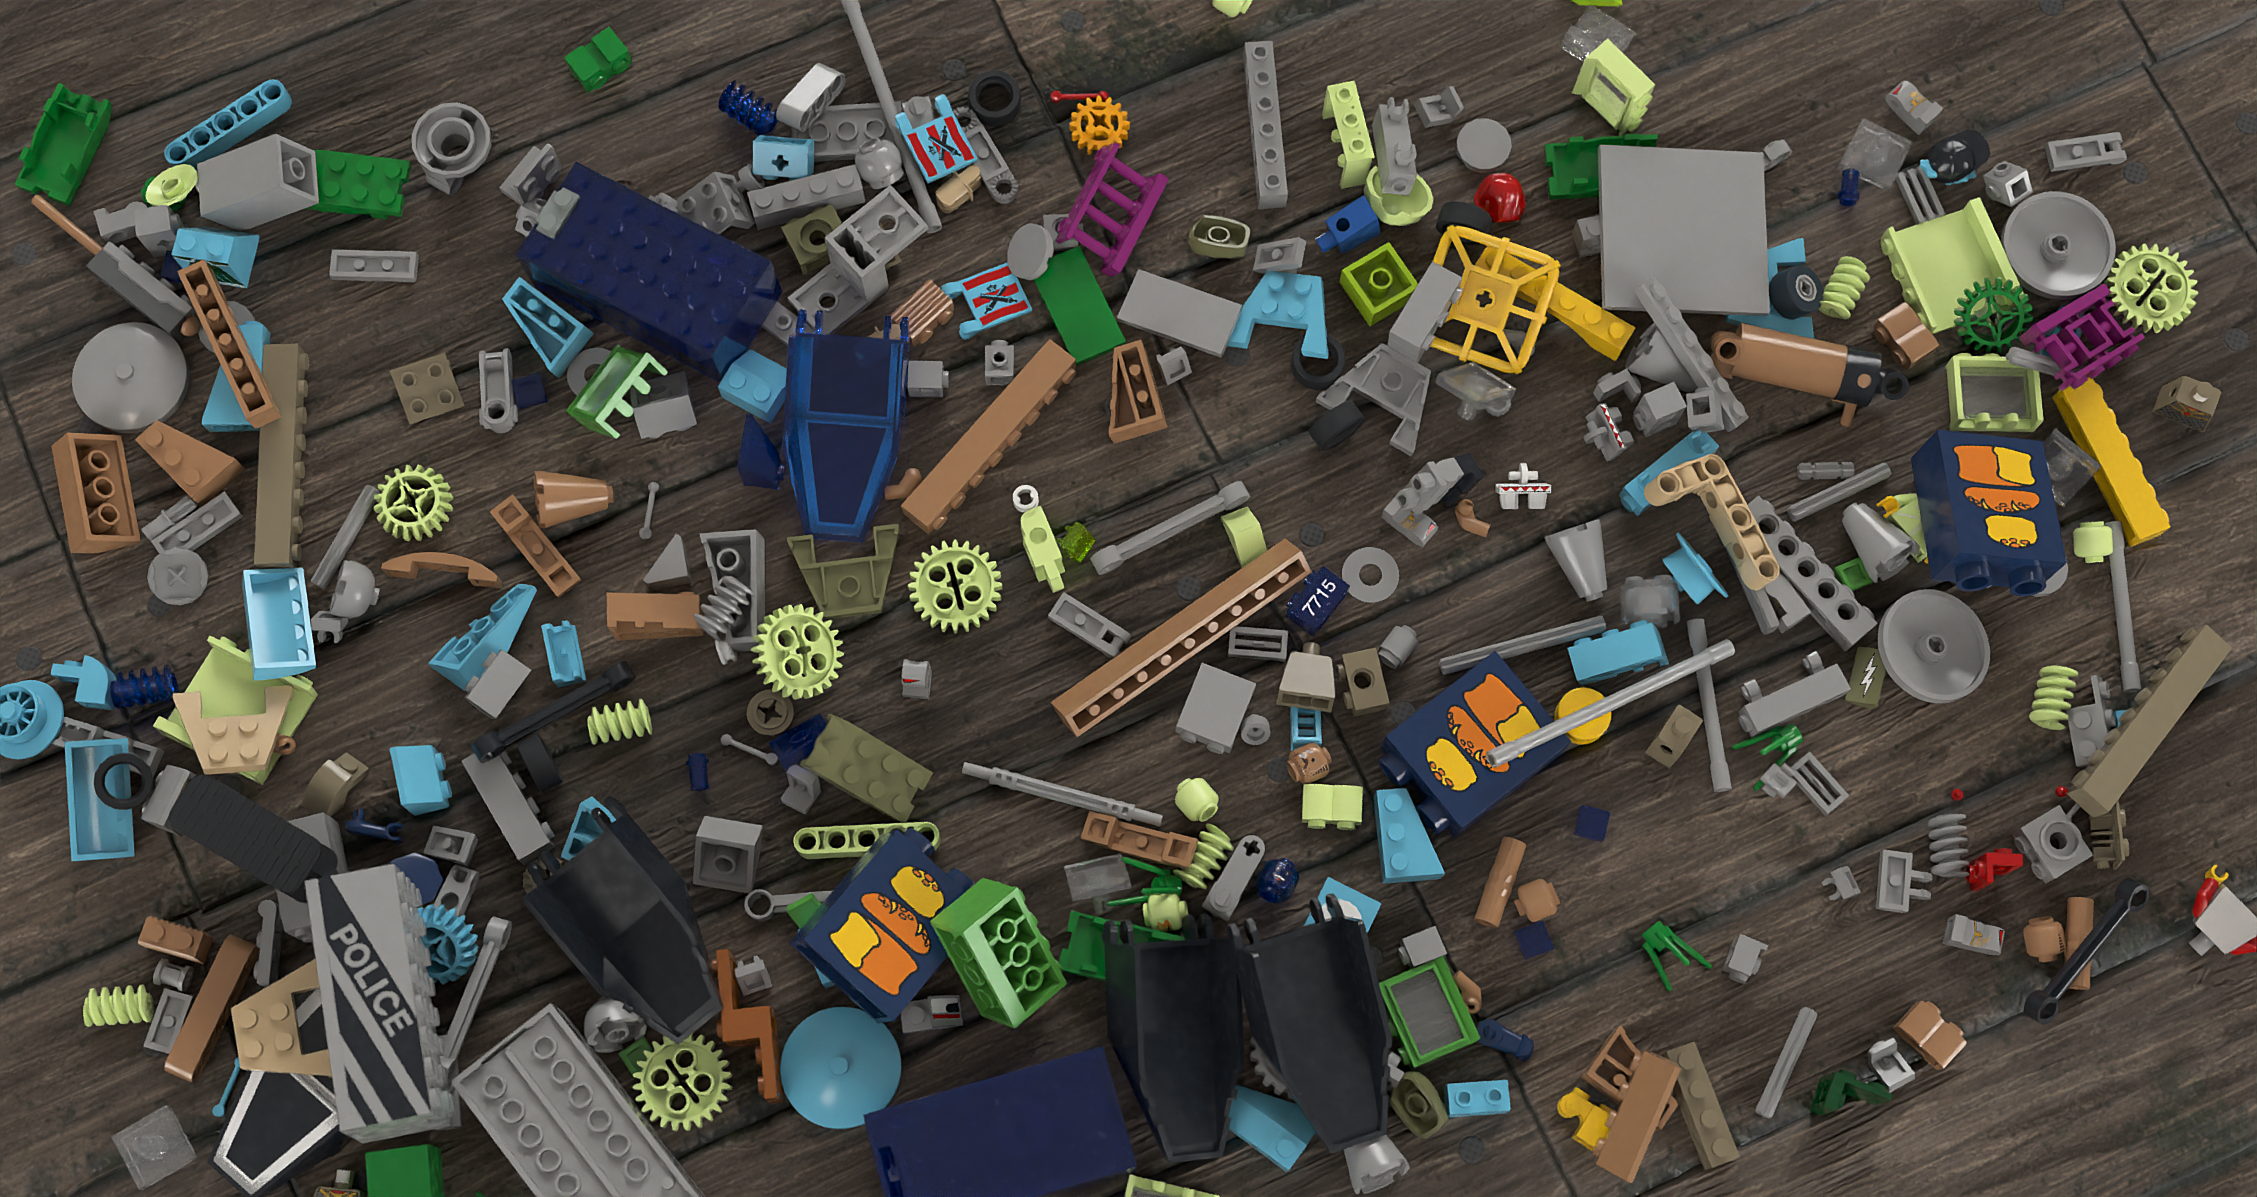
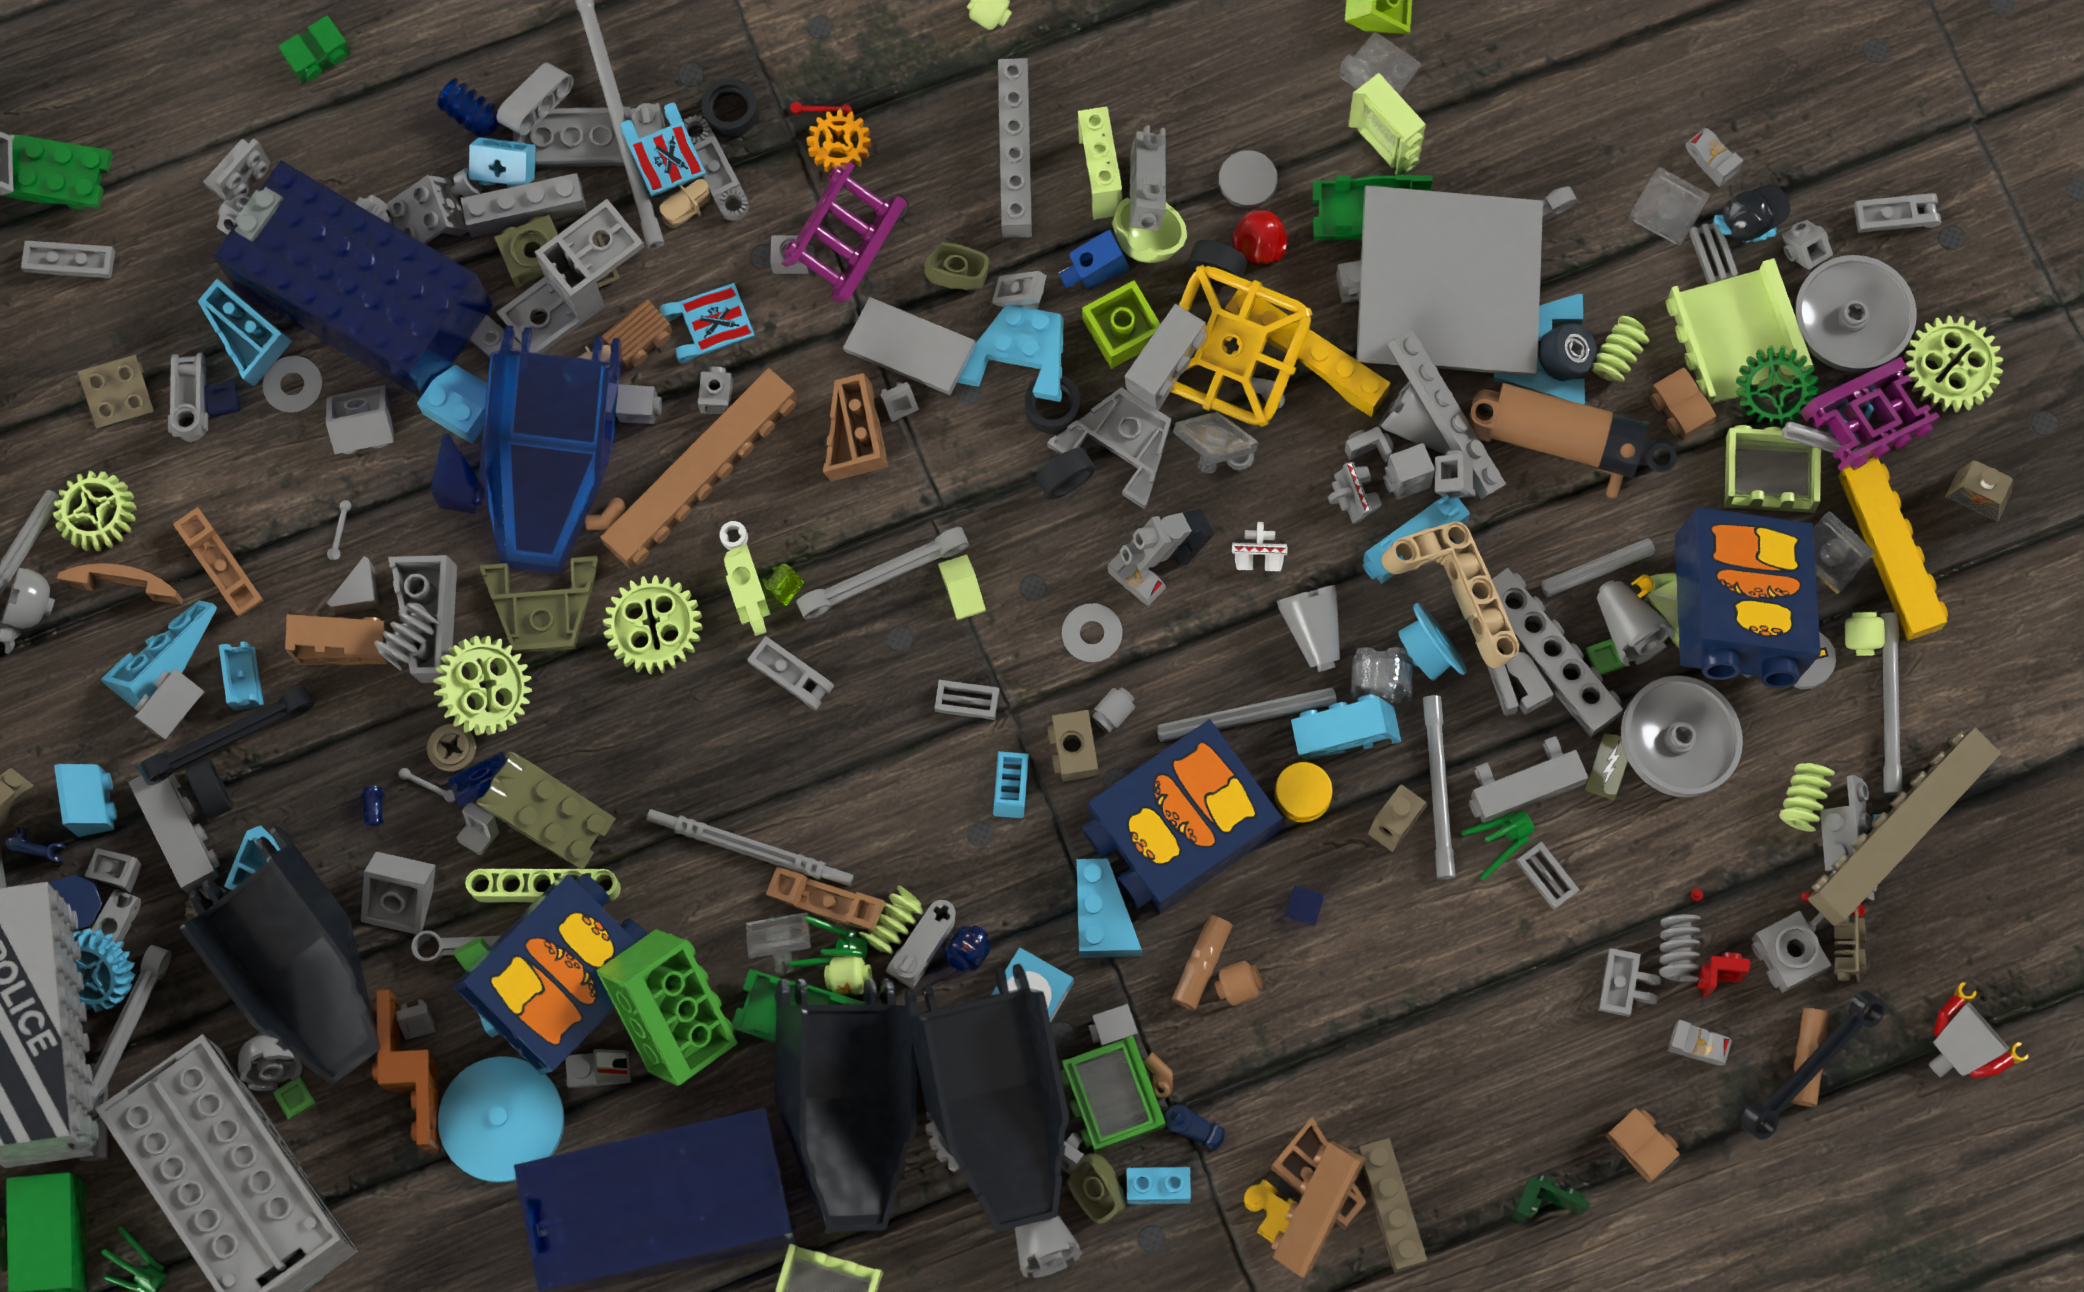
camera: 10 degrees right, 0 degrees up
light grey piece [412,102,493,196] -> none
medium nougat cone [534,471,613,529] -> none
bright green window [566,344,668,439] -> none
yellowish green piece [588,699,652,745] -> none
yellowish green gear [633,1033,732,1131] -> none
white bush [715,637,738,665] -> none
light grey piece [855,137,904,189] -> none
light grey leg [902,659,932,699] -> none
light grey tile [1007,223,1053,280] -> none
green tile [1033,246,1126,366] -> none
medium nougat brick [1051,539,1312,737] -> none
light grey brick [1175,663,1256,754] -> none
yellowish green head [1175,778,1218,822] -> none
medium azure wedge [1228,1084,1316,1172] -> none
light grey tile [1240,714,1270,745] -> none
torso [1276,642,1335,712] -> none
clear blue brick [1286,566,1350,637] -> none
medium nougat head [1286,742,1332,784] -> none
yellowish green brick [1302,784,1363,830] -> none
light grey bracket [1414,86,1464,128] -> none
medium nougat arm [1455,499,1491,538] -> none
light grey piece [1486,639,1735,768] -> none
clear blue tile [1514,921,1554,960] -> none
green plant [1642,921,1712,992] -> none
light grey brick [1722,934,1768,984] -> none
light grey axle [1756,1007,1817,1119] -> none
light grey gear [1760,763,1797,798] -> none
light grey axle [1797,462,1855,480] -> none
light grey tile [1822,866,1861,900] -> none
clear blue pin [1837,169,1860,206] -> none
light grey bracket [1868,1038,1915,1093] -> none
medium nougat head [2023,917,2066,962] -> none

